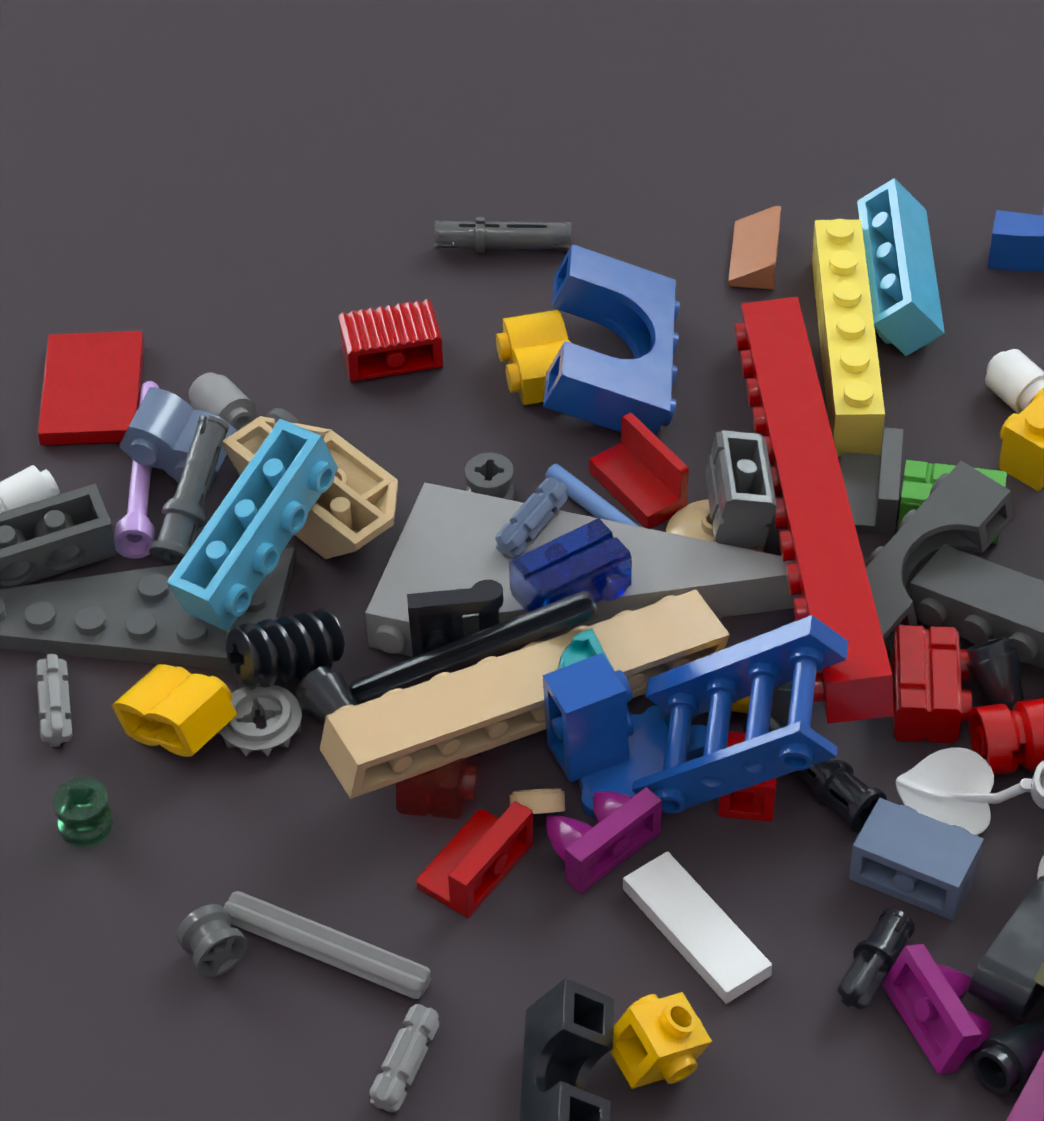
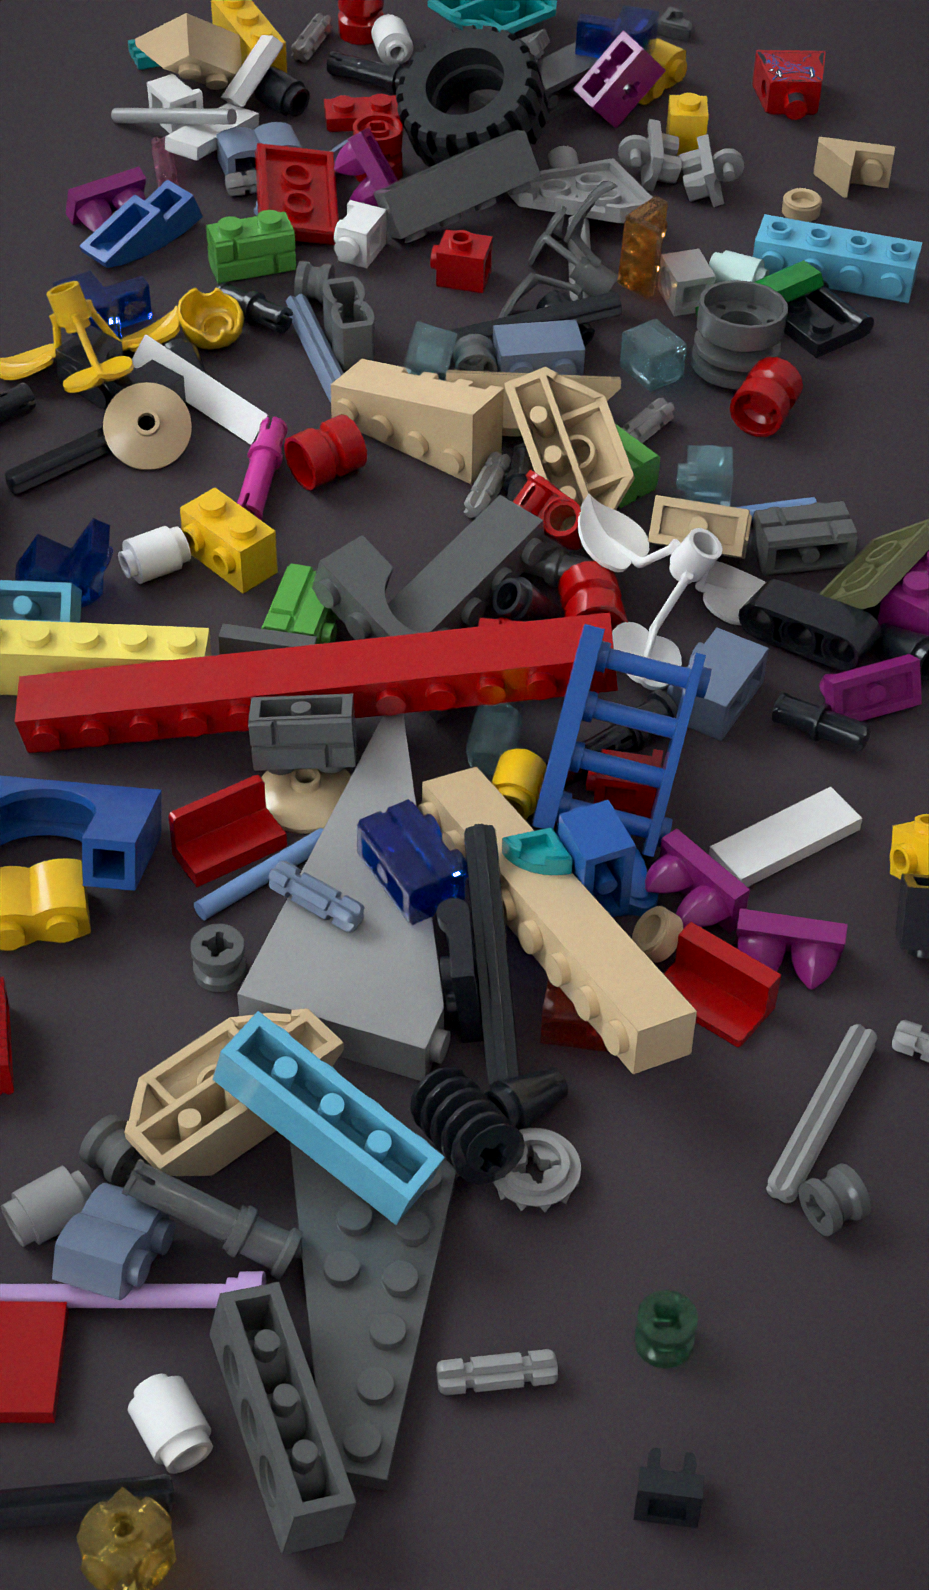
camera: 90 degrees left, 0 degrees up
yellow brick [111,664,237,757] -> none
none -> clear blue brick [15,518,113,608]
none -> magenta tile [735,908,848,990]

